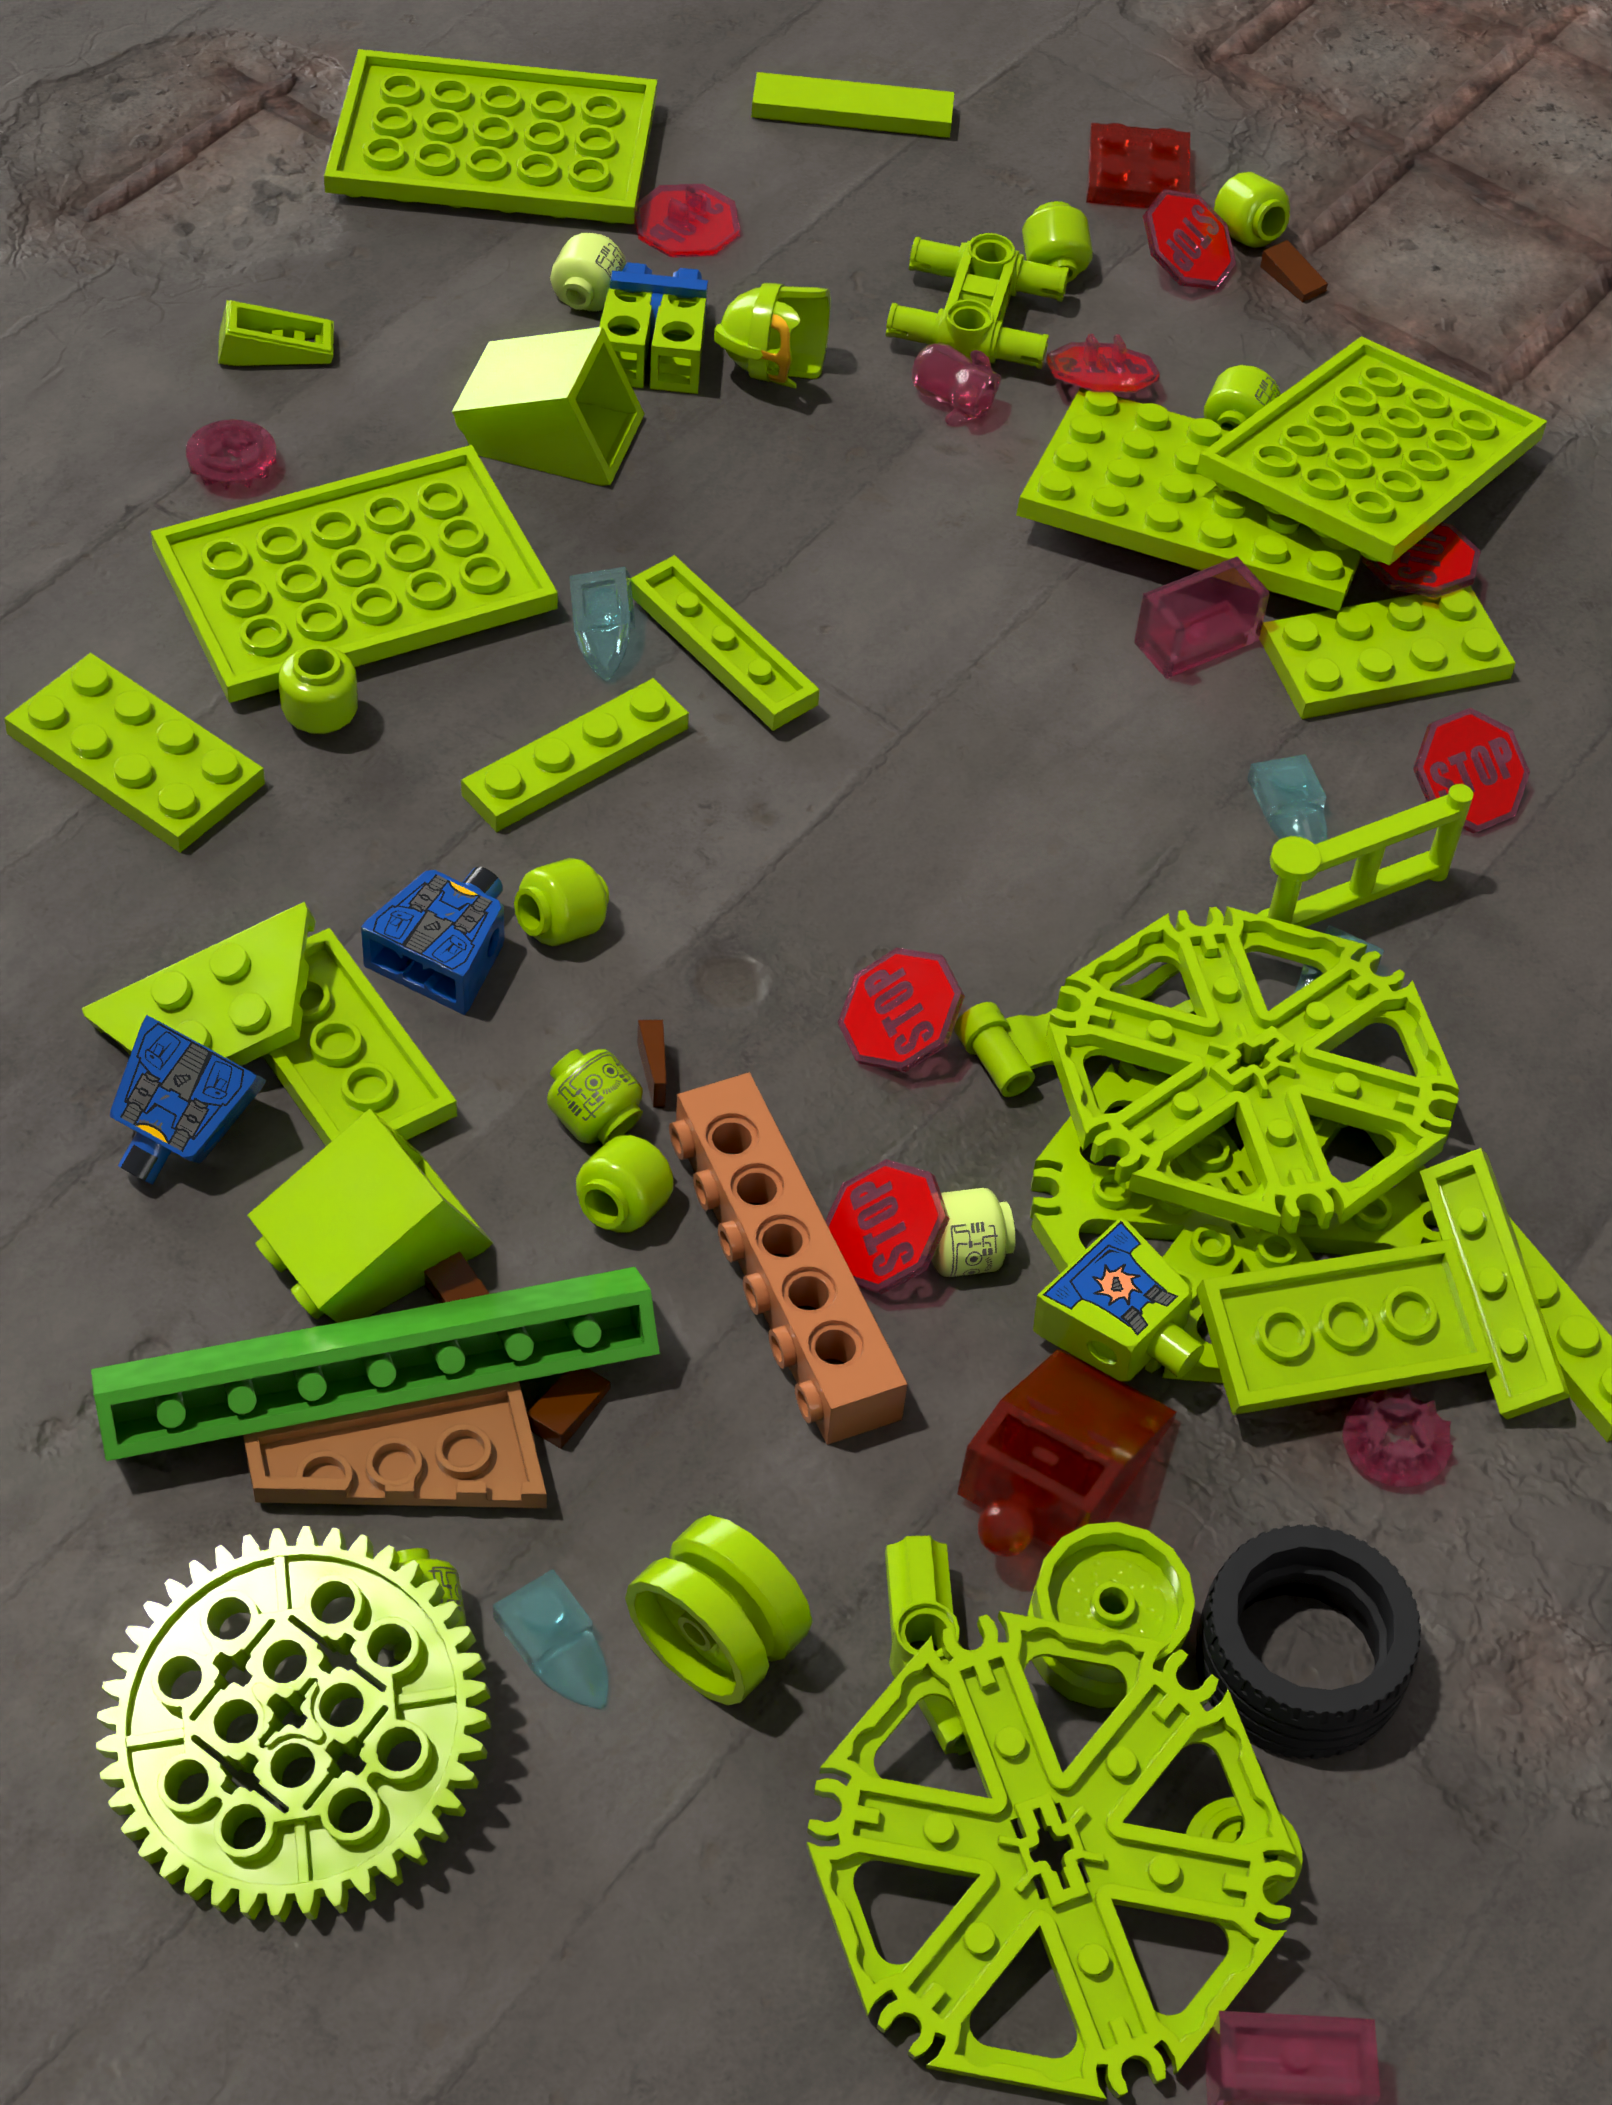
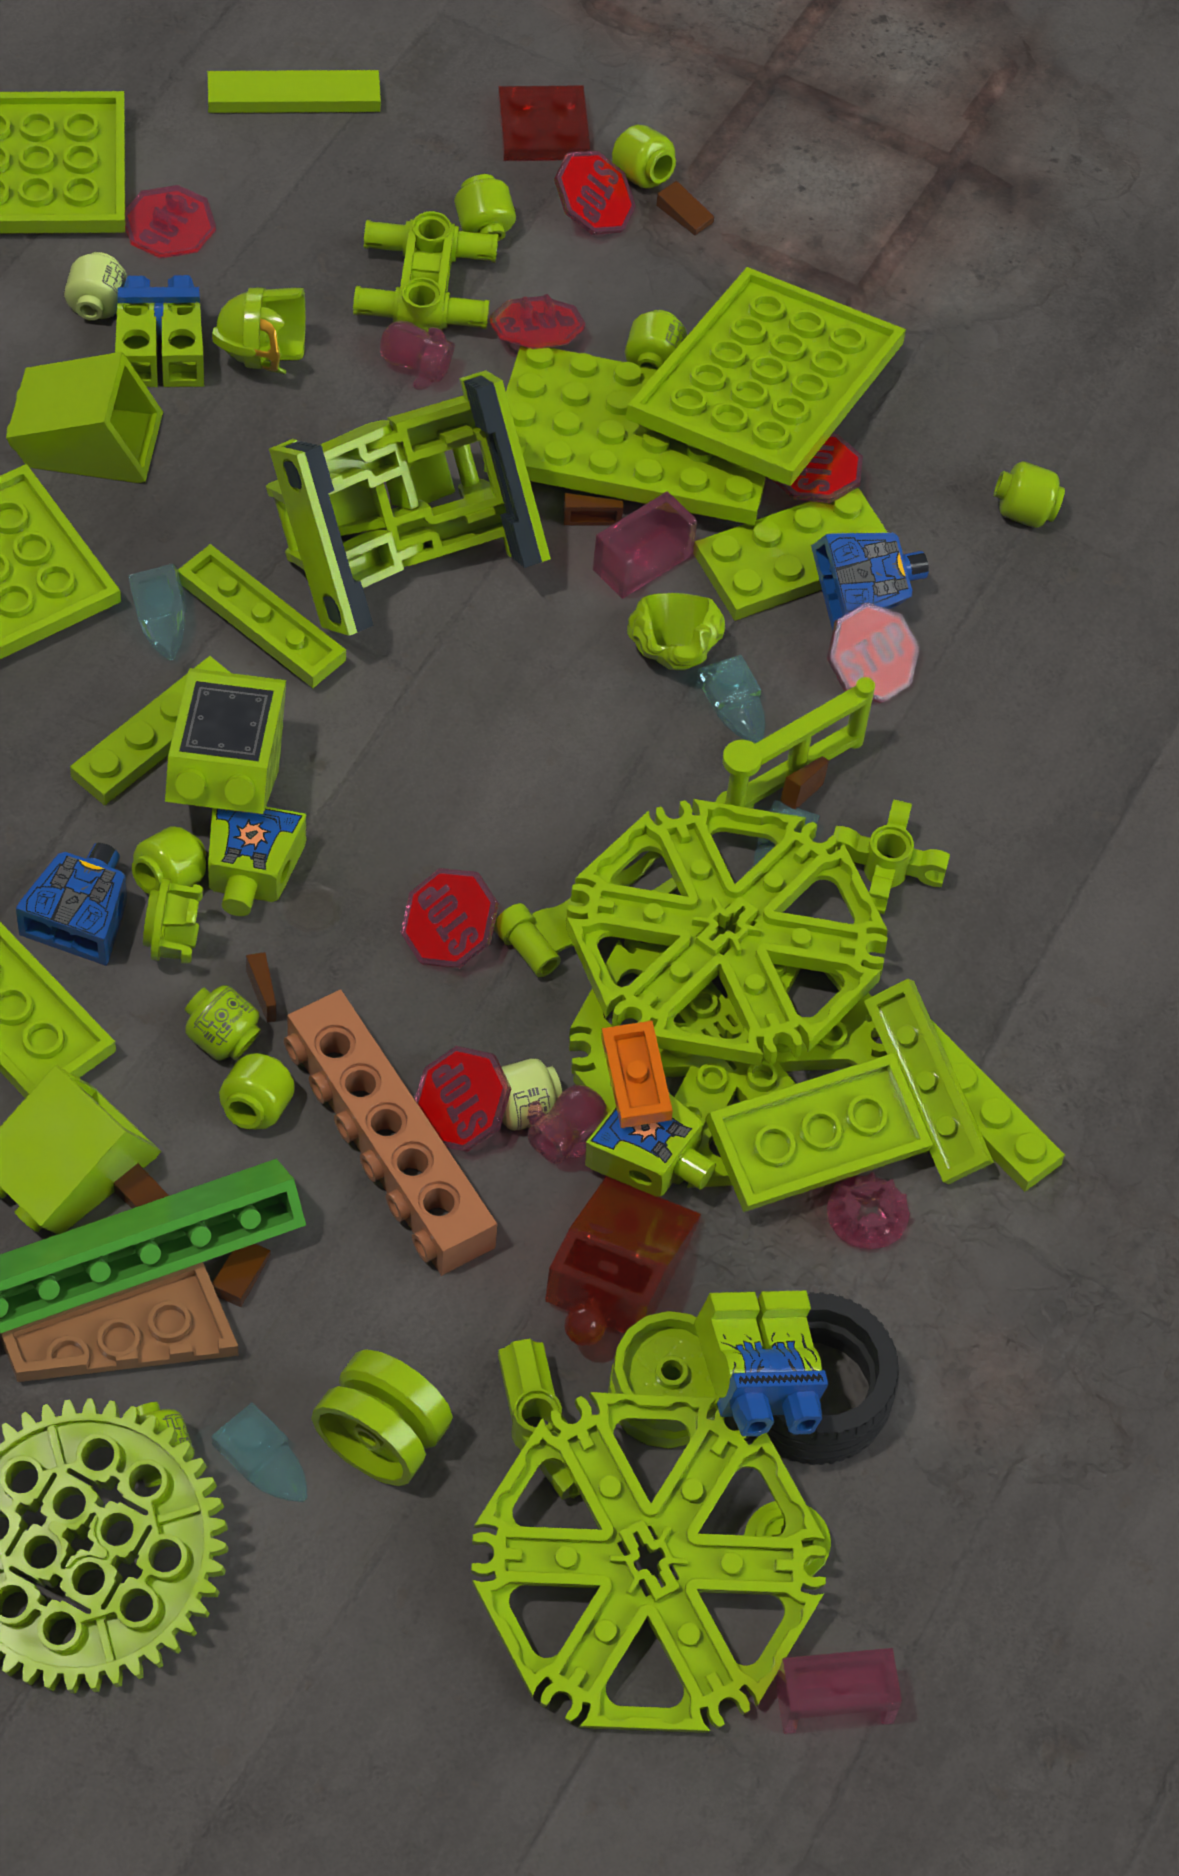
camera: 10 degrees left, 5 degrees up
none -> lime piece [143,878,203,963]
none -> lime slope [165,668,287,814]
none -> lime torso [208,806,306,916]
none -> lime container [266,370,551,636]
none -> clear pink animal [528,1085,607,1165]
none -> reddish brown piece [563,493,623,526]
none -> orange plate [601,1020,673,1128]
none -> lime hair [627,593,725,670]
none -> hips [694,1290,828,1437]
none -> reddish brown piece [780,756,829,810]
none -> torso [811,533,929,631]
none -> lime pin [834,799,950,914]

